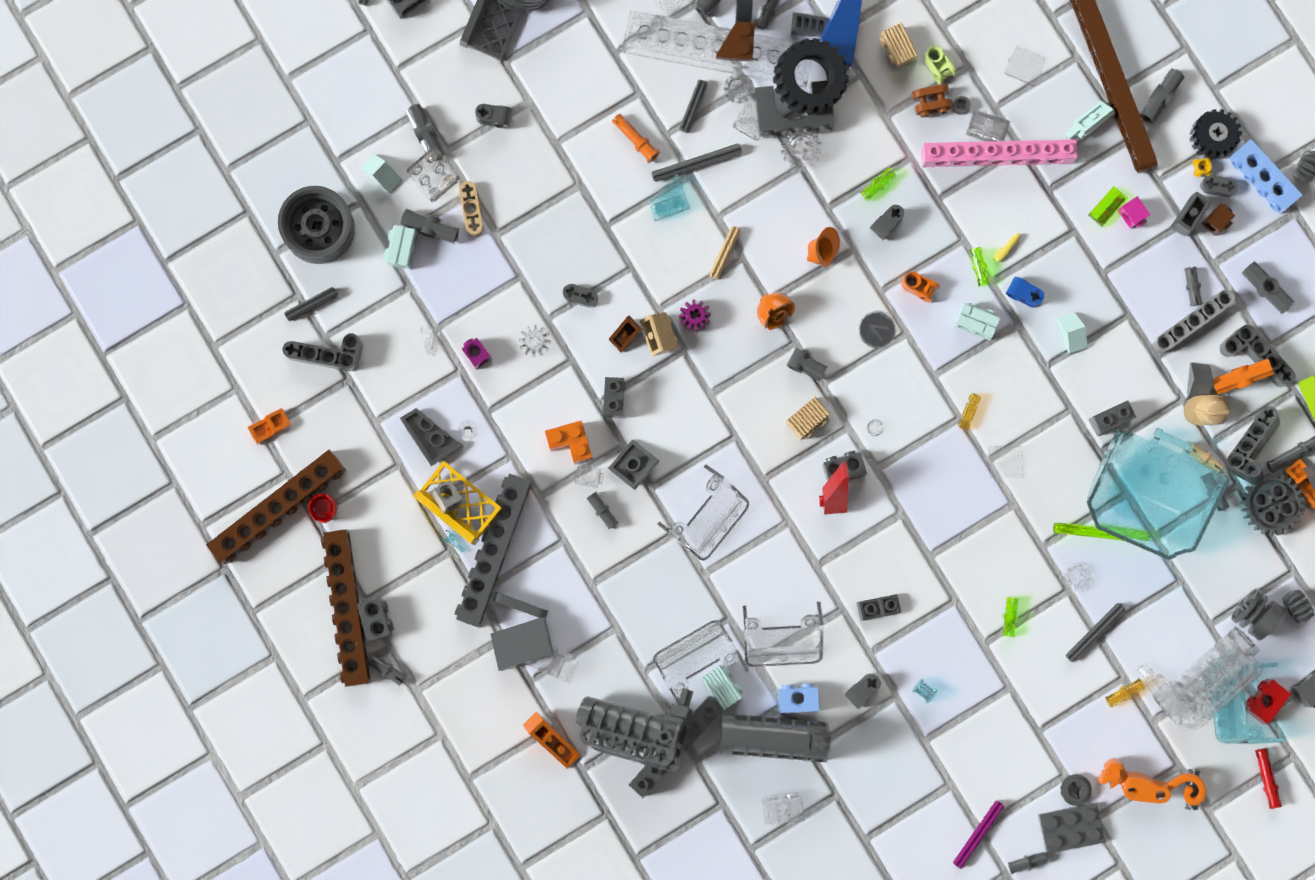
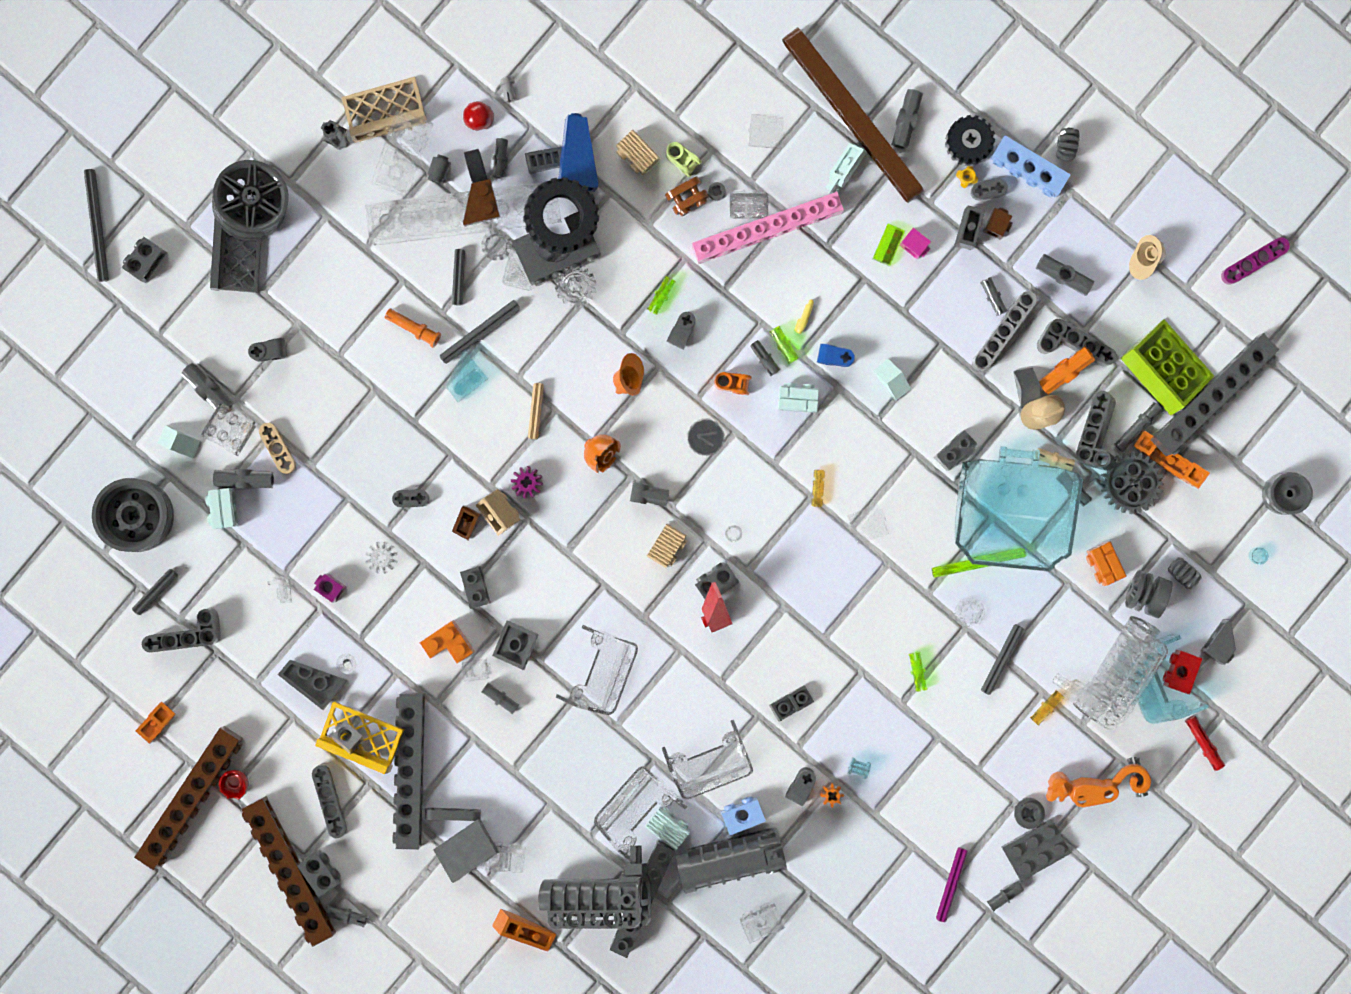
camera: 20 degrees left, 5 degrees up
clear light blue hand [440,530,465,553] -> none
none -> dark grey beam [312,765,347,838]
none -> dark grey axle [750,340,781,376]
none -> orange gear [820,783,844,808]
none -> orange brick [1086,541,1127,586]

